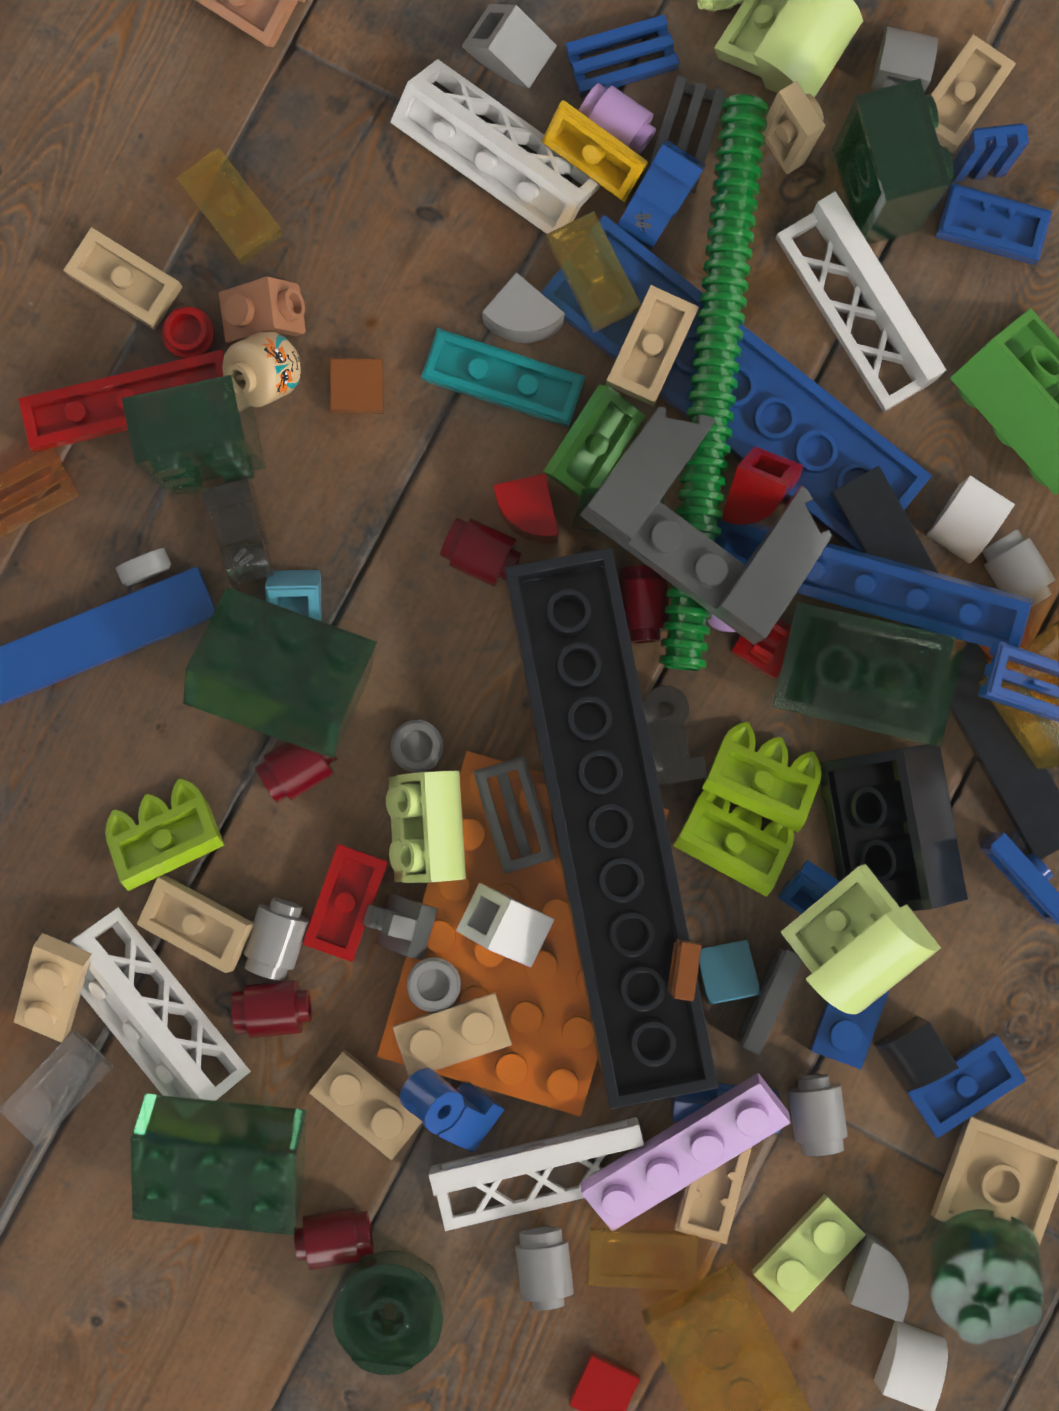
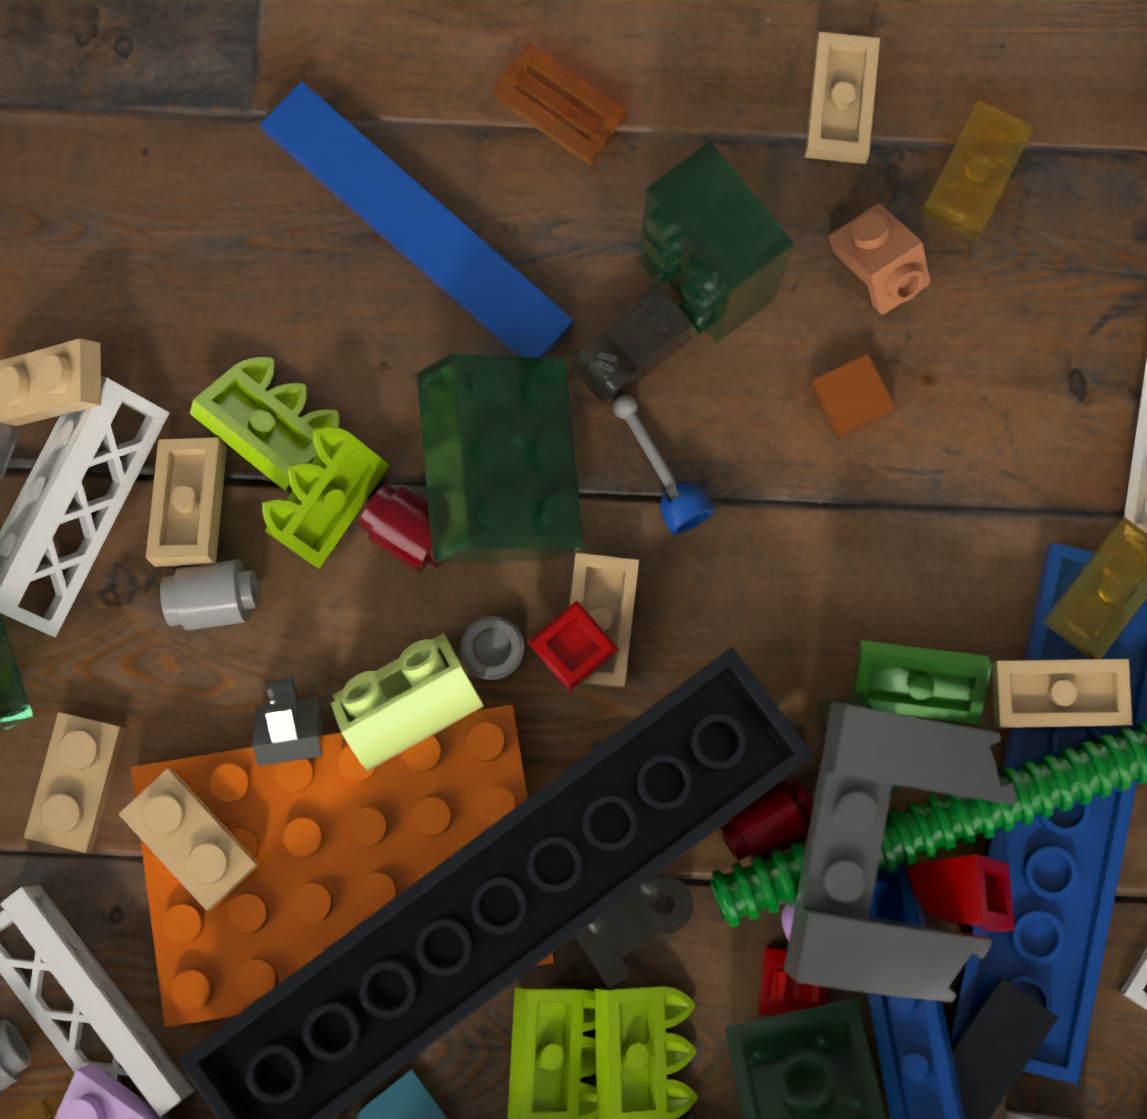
camera: 65 degrees right, 5 degrees down
red plate [18,350,237,452] -> none
light grey tile [115,548,172,587] -> none
red plate [162,307,215,359] -> none
tan head [222,331,301,407] -> none
dark red brick [231,980,312,1038] -> none
medium azure slope [265,570,322,634] -> none
red plate [302,844,389,962] -> none
blue leg [399,1068,505,1153] -> none
light grey tile [407,957,461,1012] -> none
teal tile [421,328,586,429] -> none
dark red brick [440,518,522,587] -> none
white brick [456,882,555,967] -> none
dark grey tile [473,756,555,874] -> none
light grey brick [482,273,565,344] -> none
red brick [493,473,559,543] -> none
dark orange tile [667,939,702,1001] -> none
none -> lime plate [262,426,390,569]
none -> red tile [527,600,619,693]
none -> tan plate [569,553,639,689]
none -> hinge [612,394,715,536]

